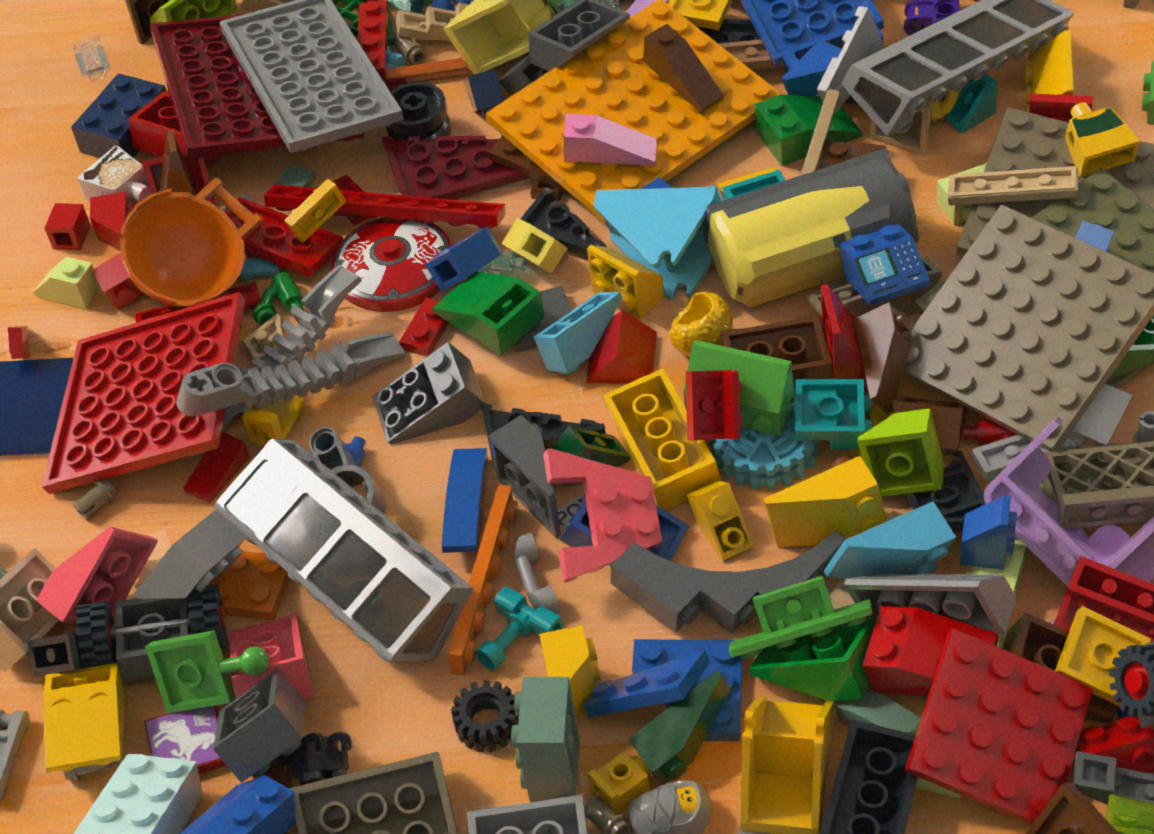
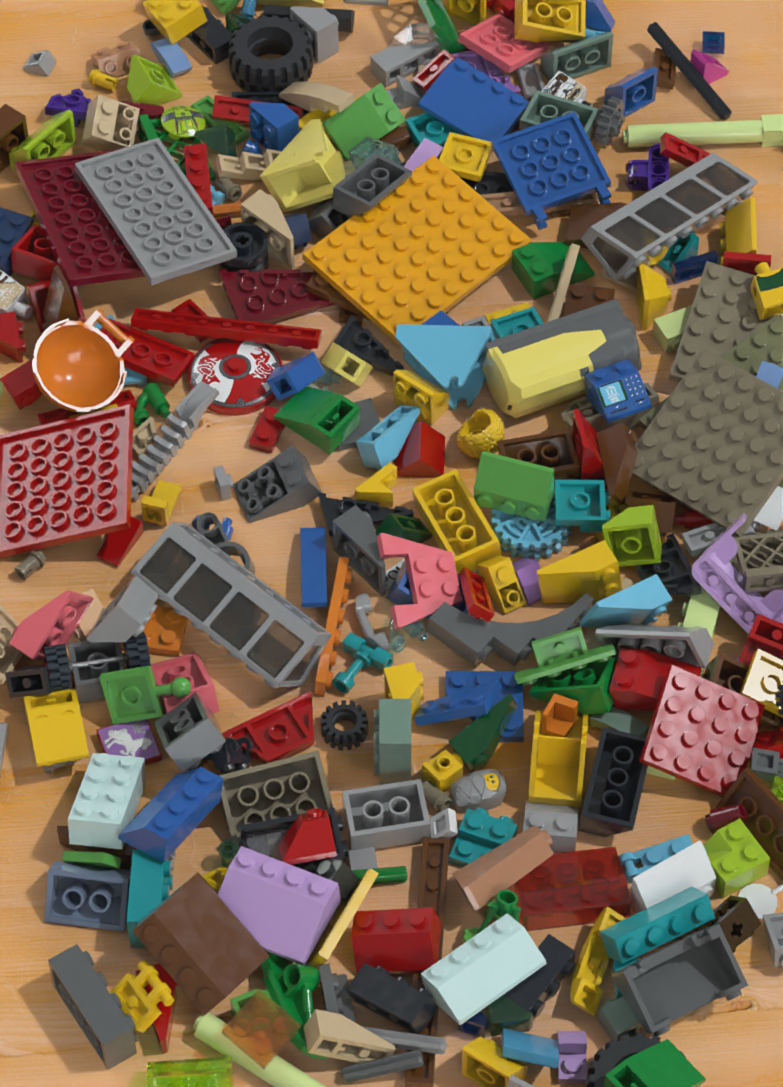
camera: 10 degrees left, 5 degrees up
light grey piece [176,332,406,417] -> none
sand green tile [276,165,316,187] -> none
yellow plate [284,179,346,243] -> none
bright pink slope [564,114,657,166] -> none
reddish brown slope [643,24,724,113] -> none
red bracket [686,370,743,441] -> none
blue slope [781,40,842,96] -> none
light grey wing [817,6,885,113] -> none
tan tile [948,166,1079,206] -> none
blue slope [960,496,1017,570] -> none
none -> light grey plate [213,465,234,501]
none -> red wing [223,691,314,764]
none -> tan slope [240,189,295,270]
none -> yellow slope [355,462,397,507]
none -> clear light blue plant [389,618,428,653]
none -> red plate [458,567,495,622]
none -> medium lavender slope [512,558,541,606]
none -> orange panel [541,693,578,737]
none -> yellow slope [636,264,672,330]
none -> clear blue plate [671,250,718,284]

